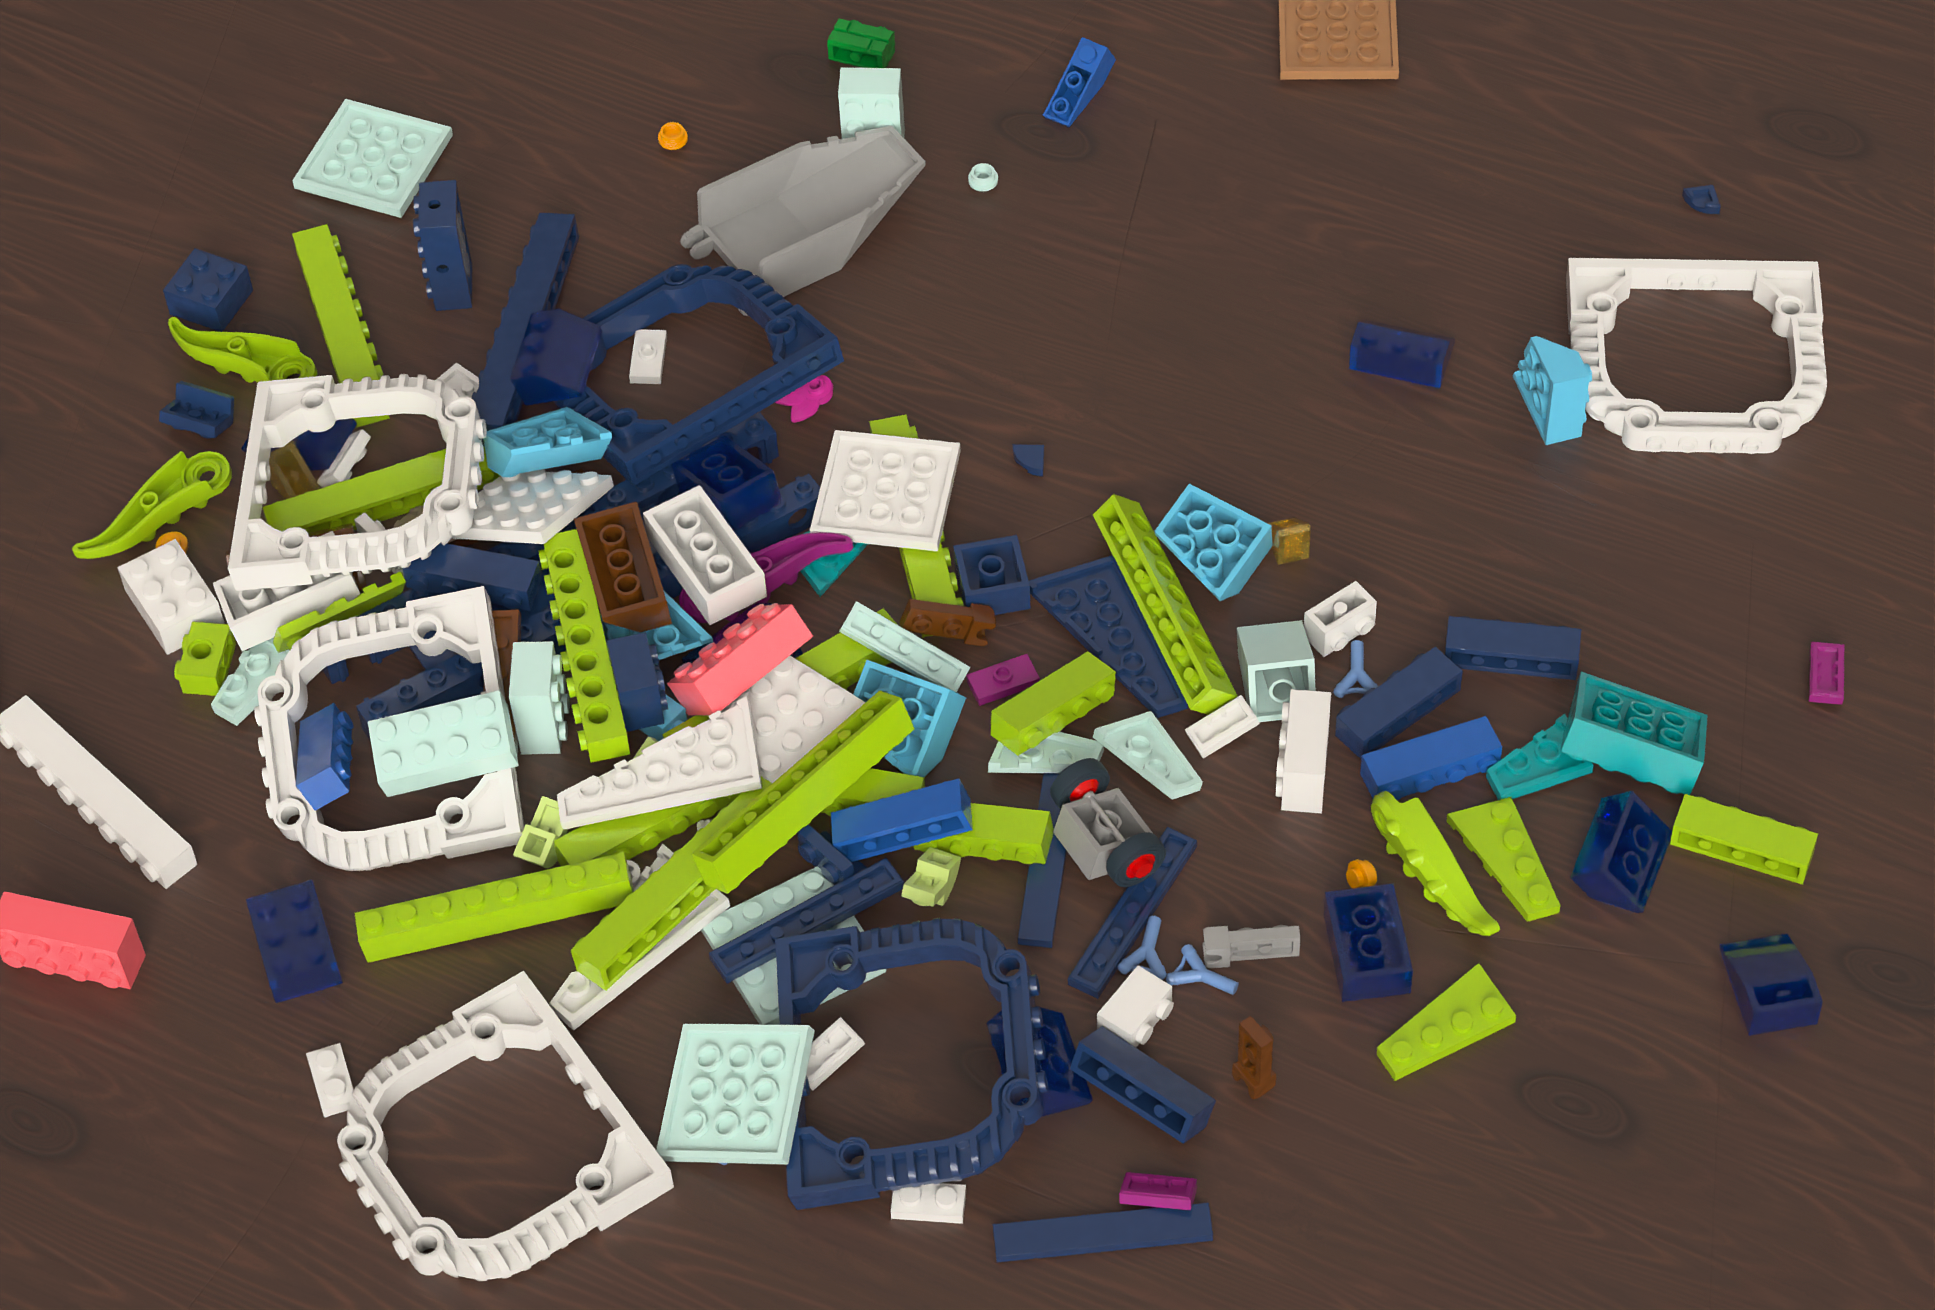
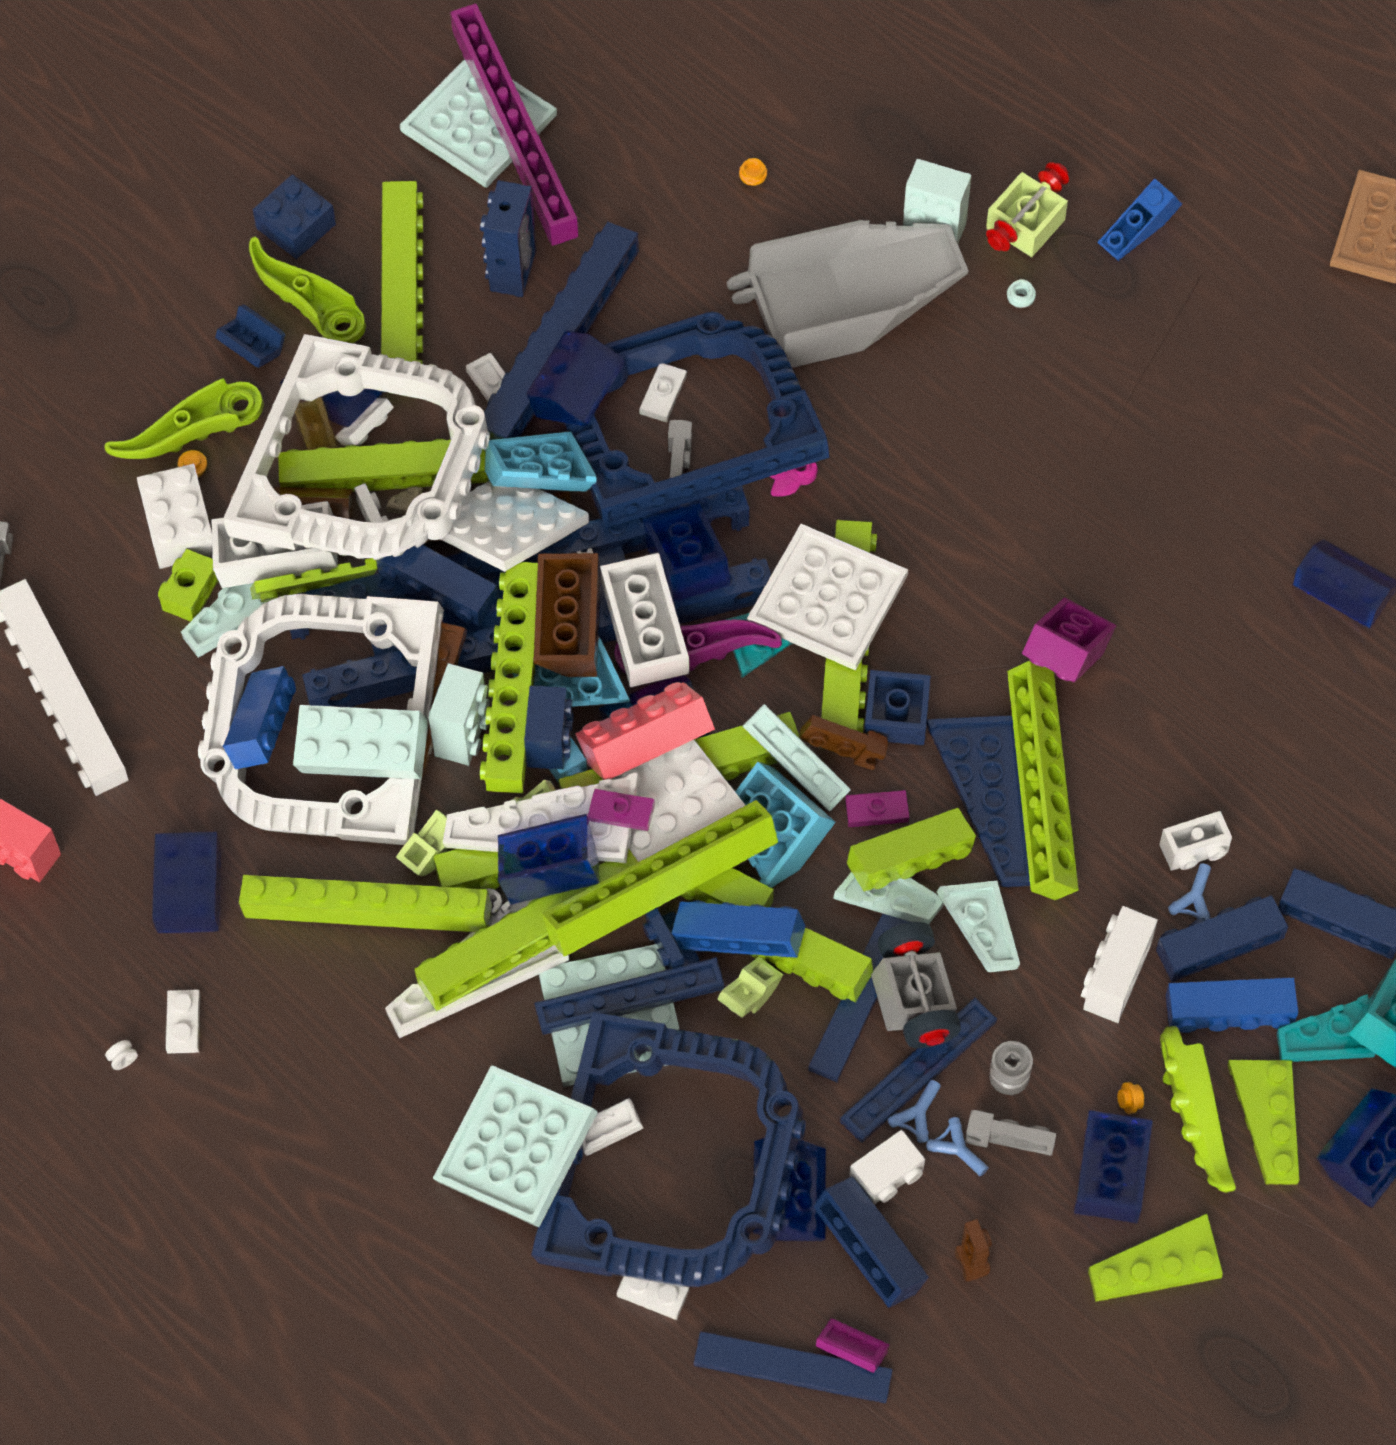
camera: 15 degrees right, 10 degrees up
white arch [337,971,674,1281] -> none
green brick [827,18,895,68] -> none
dark blue tile [1013,444,1044,476] -> none
medium azure wedge [1155,484,1273,601] -> none
white plate [1185,695,1260,759] -> none
light aqua slope [1237,620,1316,722] -> none
clear yellow slope [1267,517,1310,565] -> none
none -> white bush [105,1040,138,1070]
none -> magenta brick [450,3,578,246]
none -> clear blue slope [498,814,600,905]
none -> magenta plate [587,789,656,831]
none -> light grey plate [668,420,692,478]
none -> yellowish green brick [986,162,1069,257]
none -> light grey wheel [989,1041,1033,1095]
none -> magenta brick [1022,597,1117,683]

